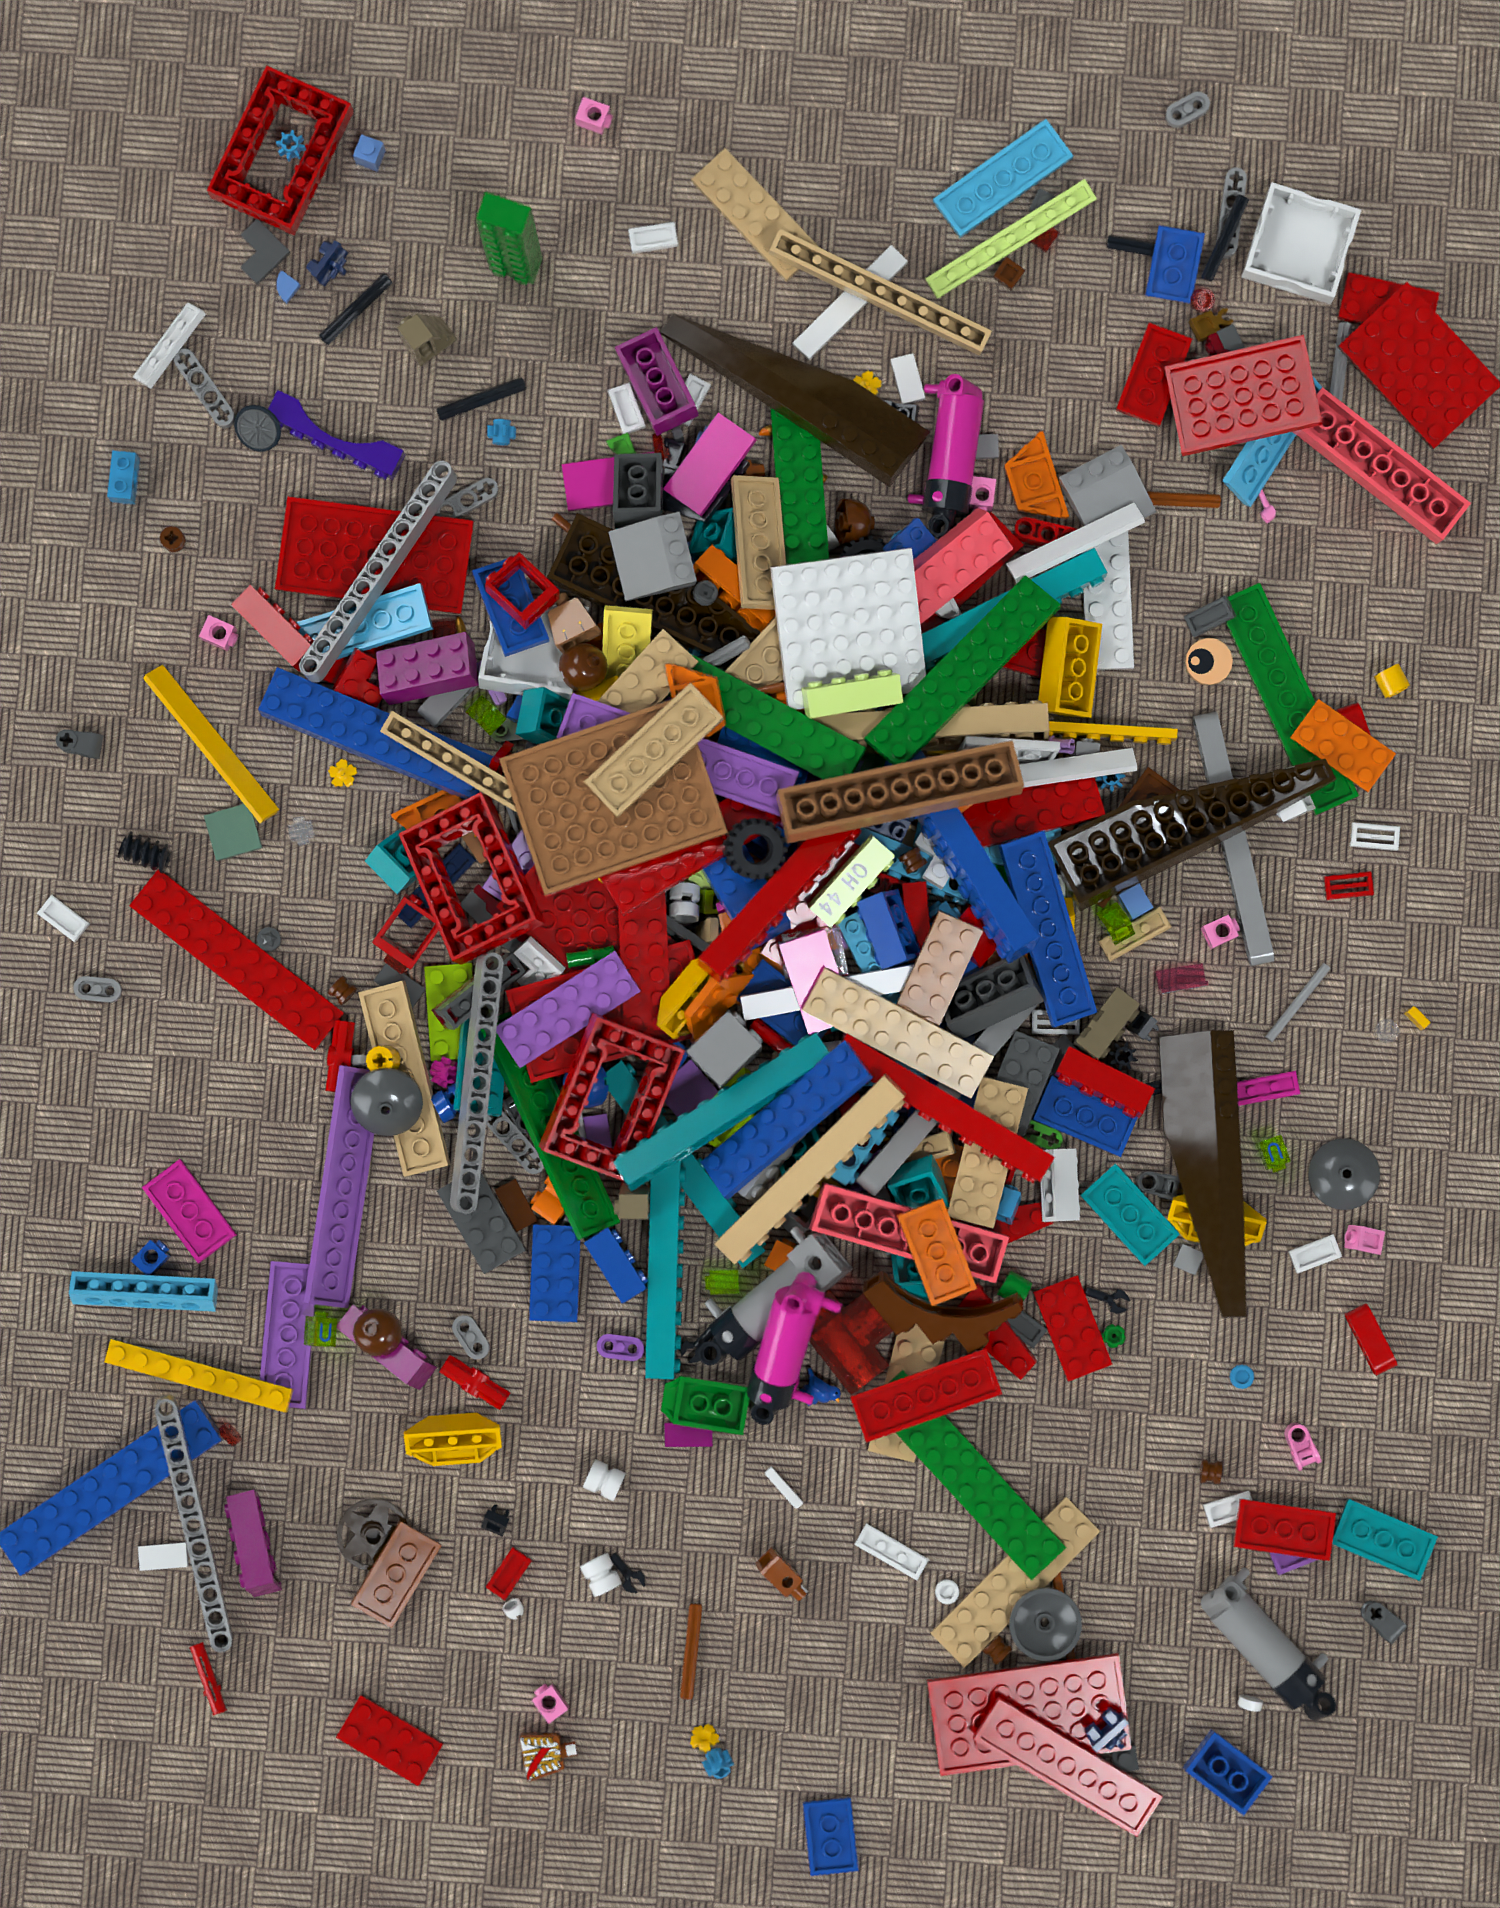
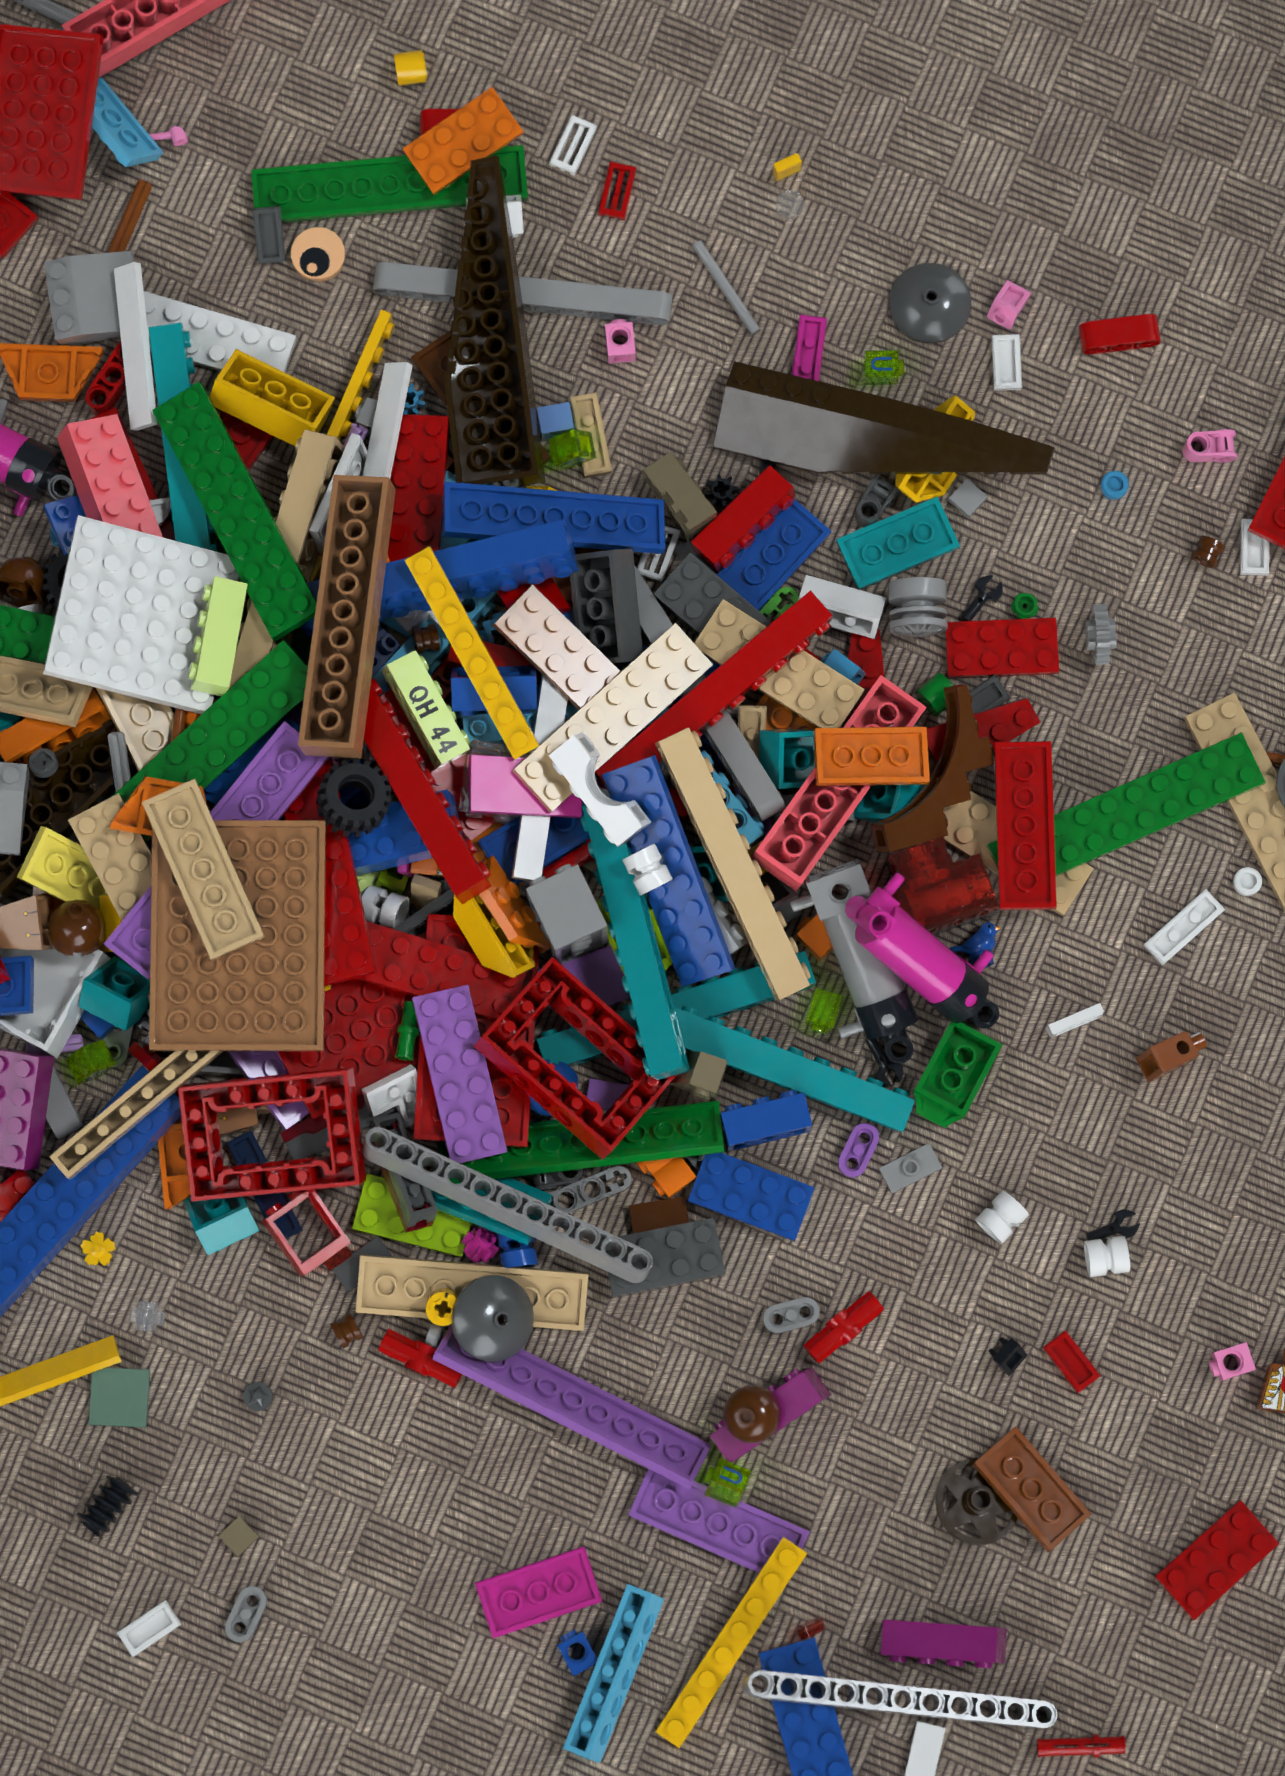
camera: 75 degrees left, 5 degrees down
red plate [129,869,345,1051] -> none
yellow wedge [403,1413,502,1466] -> none
white hinge [502,1598,524,1620] -> none
magenta tile [665,1423,713,1447] -> none
dark orange axle [680,1603,702,1700] -> none
bright pink brick [970,476,996,511] -> none
black tile [1126,1010,1159,1041] -> none
clear pink panel [1155,963,1209,995] -> none
none -> dark tan tile [219,1516,259,1557]
none -> yellow plate [405,546,540,760]
none -> white arch [549,732,652,847]
none -> white wheel [622,843,673,896]
none -> light grey plate [879,1143,942,1194]
none -> light grey wheel [888,577,948,637]
none -> light grey gear [1085,604,1117,665]

